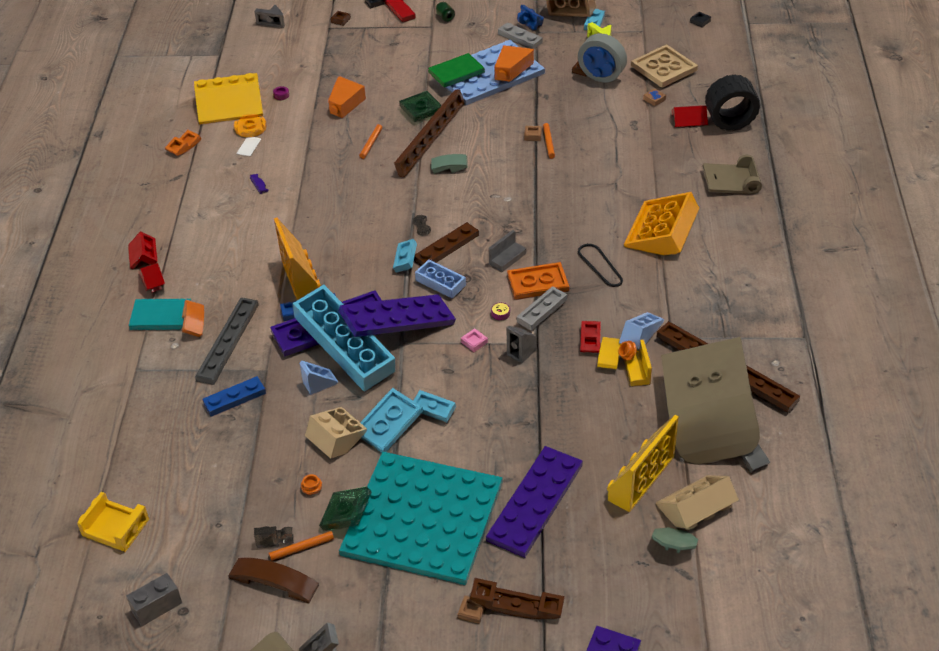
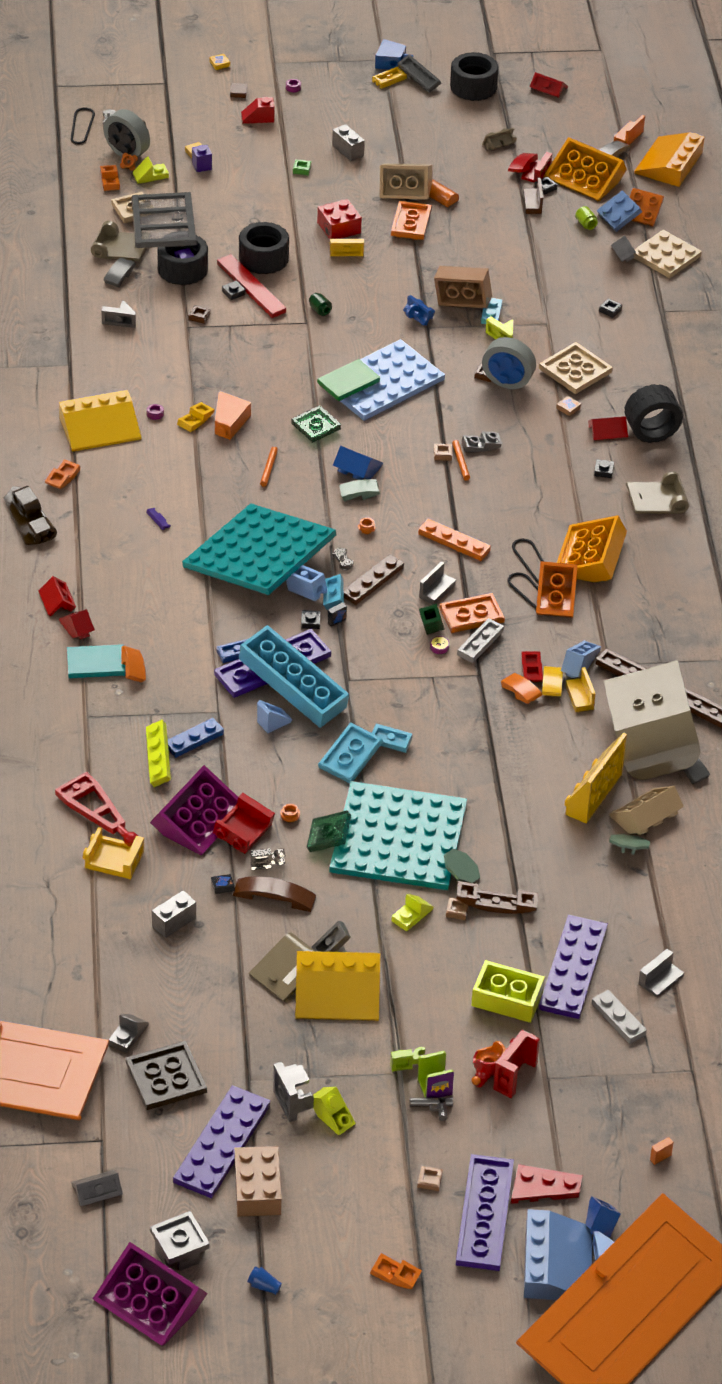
camera: 10 degrees left, 0 degrees up
dark grey tile [195,297,259,385] -> none
light orange tile [234,114,267,137] -> none
white sticker [237,137,261,156] -> none
orange bar [268,531,334,561] -> none
light orange slope [274,217,321,300] -> none
tan slope [305,407,367,459] -> none
dark purple plate [338,294,456,337] -> none
reddish brown plate [394,89,464,177] -> none
light blue piece [415,260,466,298] -> none
bright pink tile [461,328,488,352] -> none
dark purple plate [486,446,583,558] -> none
orange slope [494,45,534,82] -> none
light grey plate [498,22,543,49] -> none
flat silver slope [506,326,536,363] -> none
orange plate [619,341,637,361] -> none
none -> dark brown panel [3,485,57,545]
none -> plate [55,771,138,847]
none -> neon yellow plate [146,719,171,787]
none -> magenta slope [150,765,238,855]
none -> yellow slope [177,402,215,432]
none -> teal plate [182,503,337,595]
none -> black tile [211,874,235,894]
none -> red panel [213,792,275,854]
none -> light blue brick [286,565,328,601]
none -> black plate [301,610,321,629]
none -> black tile [328,602,347,627]
none -> blue slope [332,445,383,480]
none -> orange plate [358,517,376,534]
none -> neon yellow slope [392,894,434,931]
none -> orange plate [418,519,491,561]
none -> dark green brick [419,604,445,635]
none -> sand green piece [444,849,480,883]
none -> flat silver slope [461,431,502,452]
none -> orange slope [501,673,542,704]
none -> black piece [512,538,544,583]
none -> orange slope [536,561,578,617]
none -> plate [594,459,614,479]

